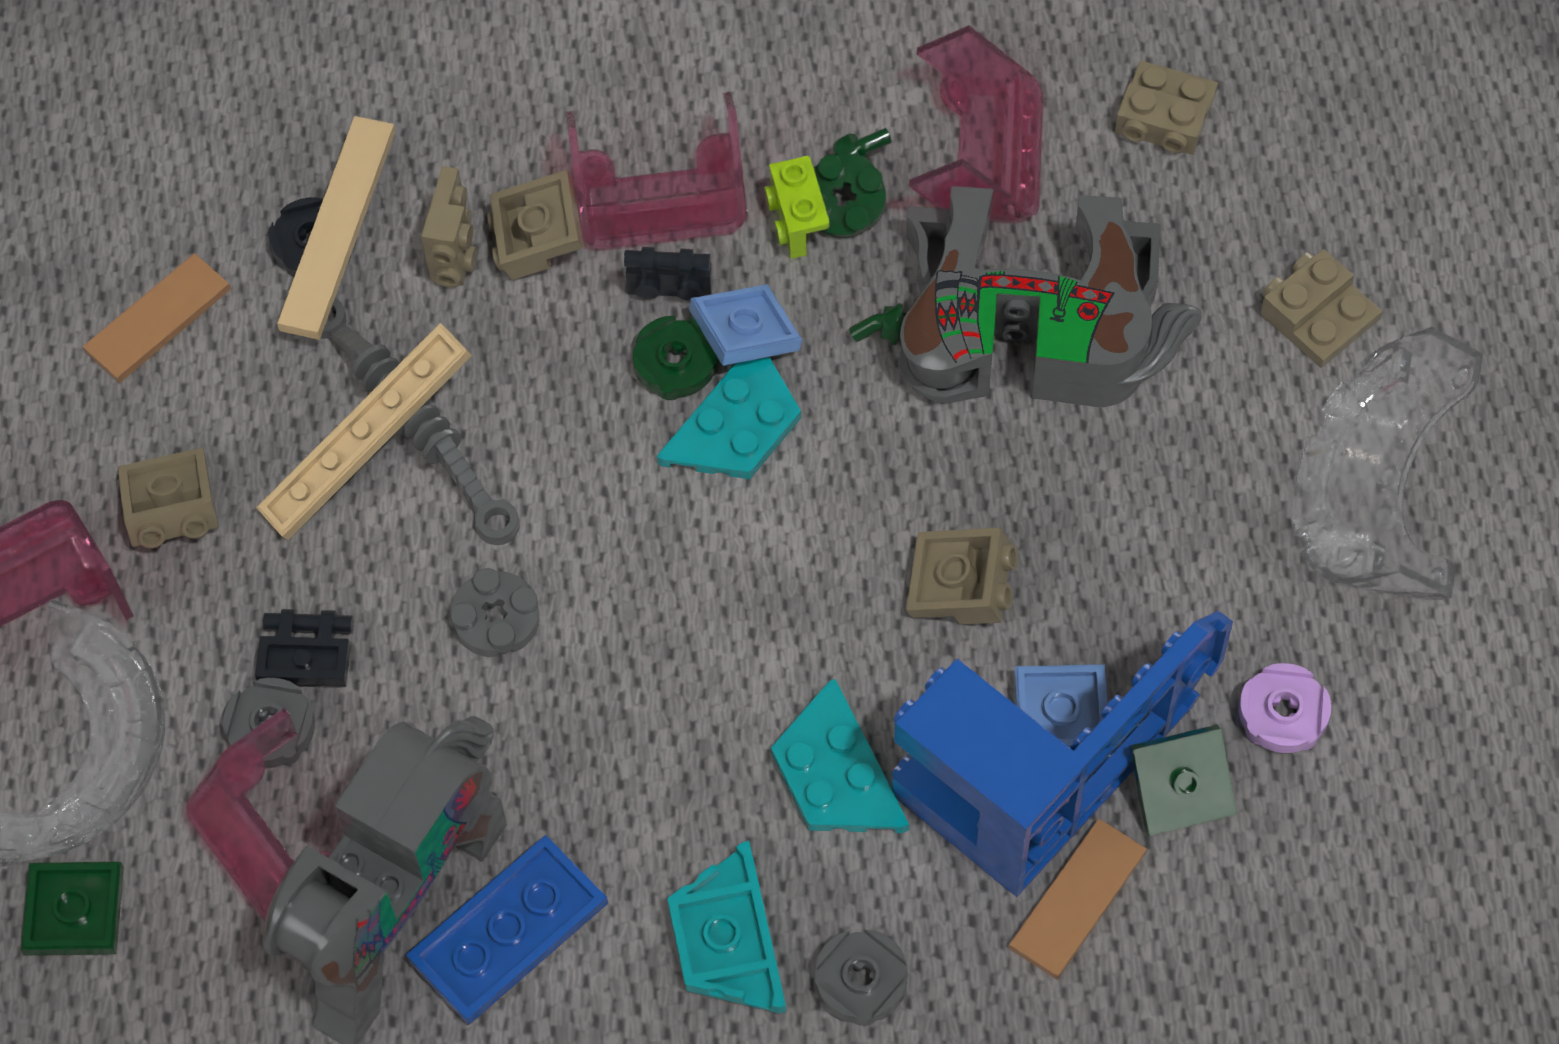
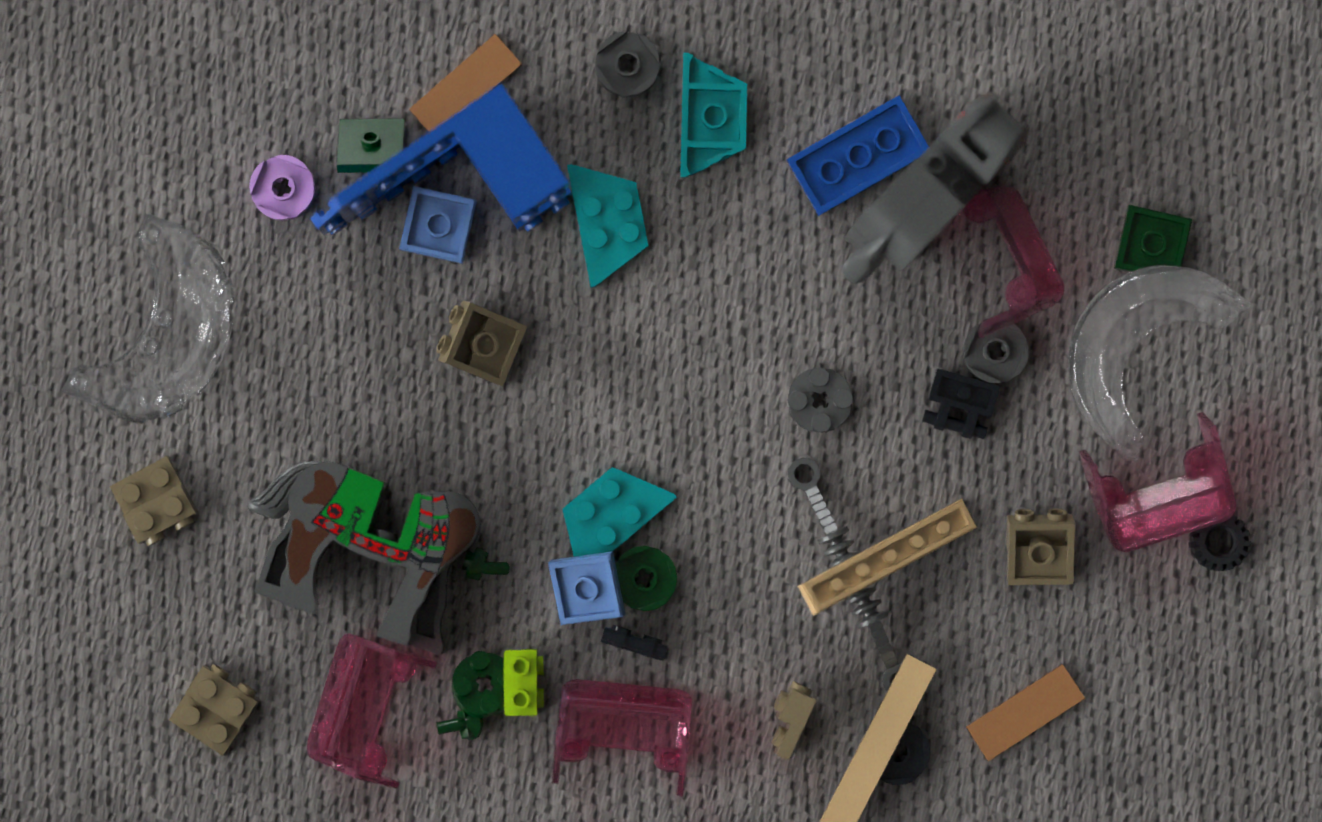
camera: 170 degrees left, 25 degrees up
dark tan plate [487,170,584,280] -> none

